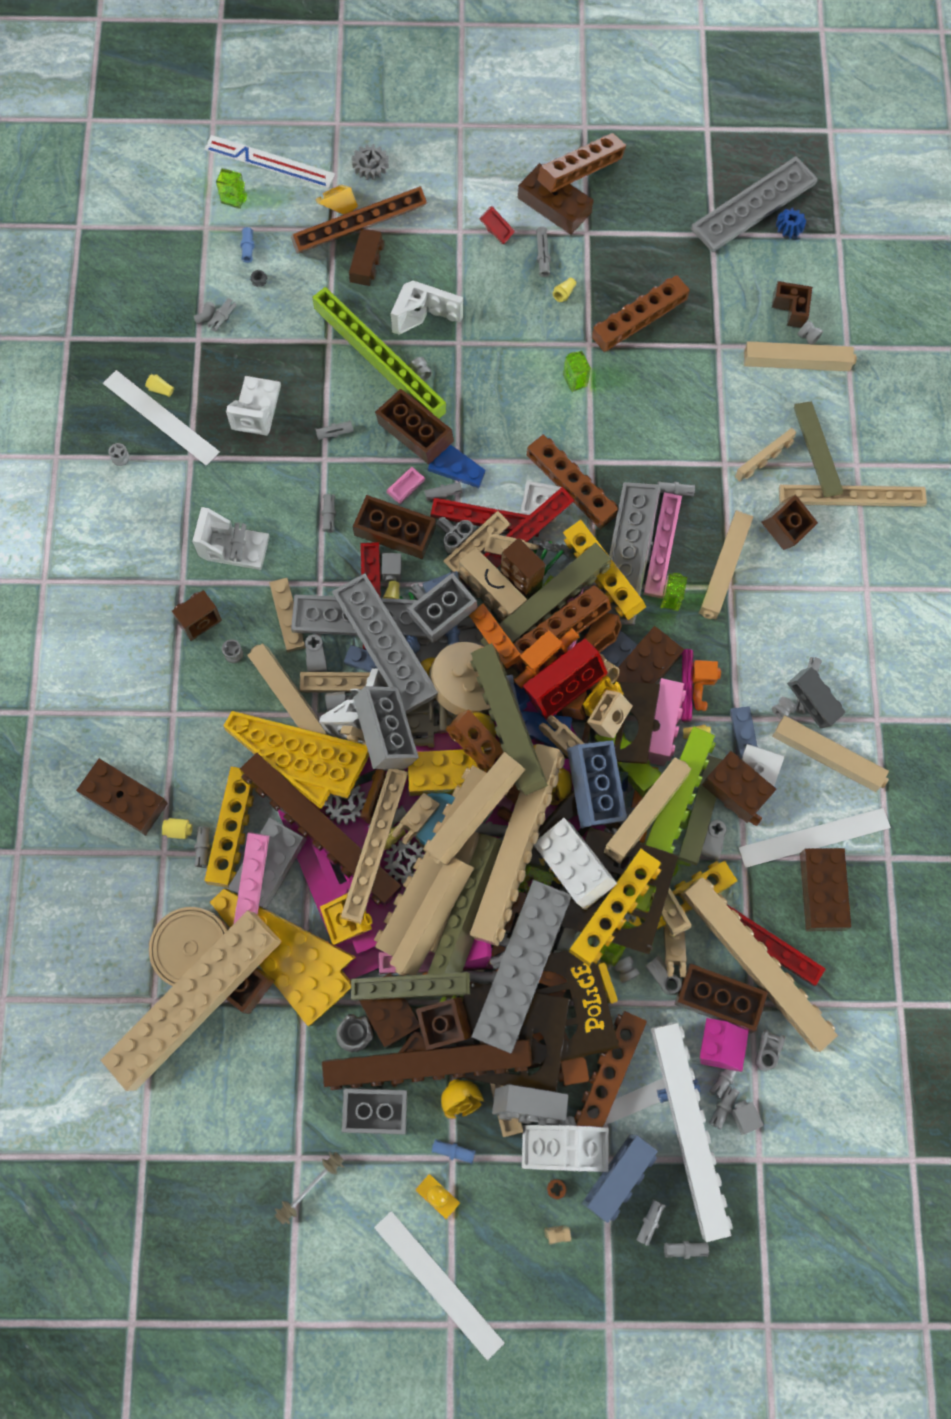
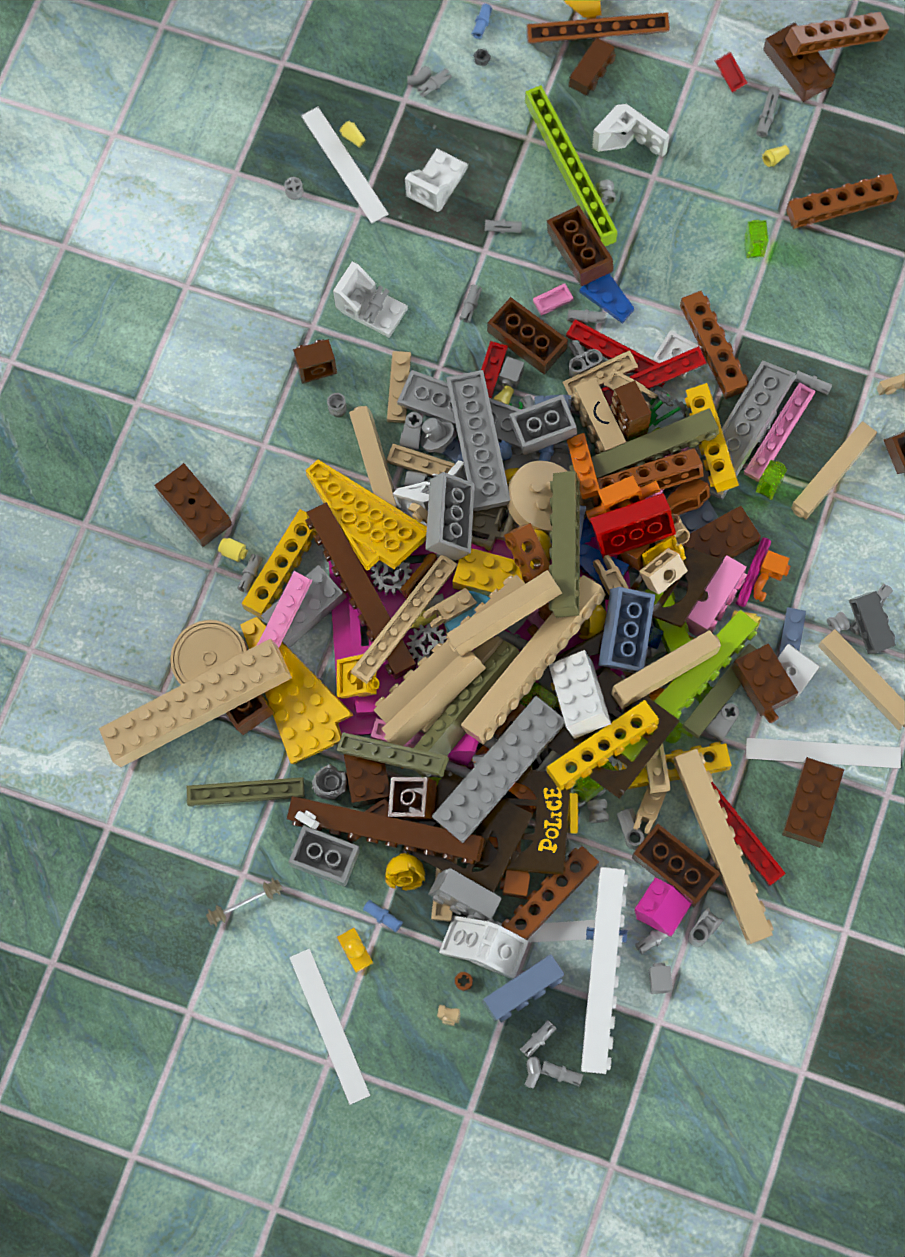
camera: 25 degrees right, 0 degrees up
light grey pin [709,1086,740,1130] -> none
none -> olive tile [186,777,305,806]
none -> white plate [295,810,320,830]
none -> light grey plate [420,418,457,453]
none -> light grey arm [525,1057,541,1088]

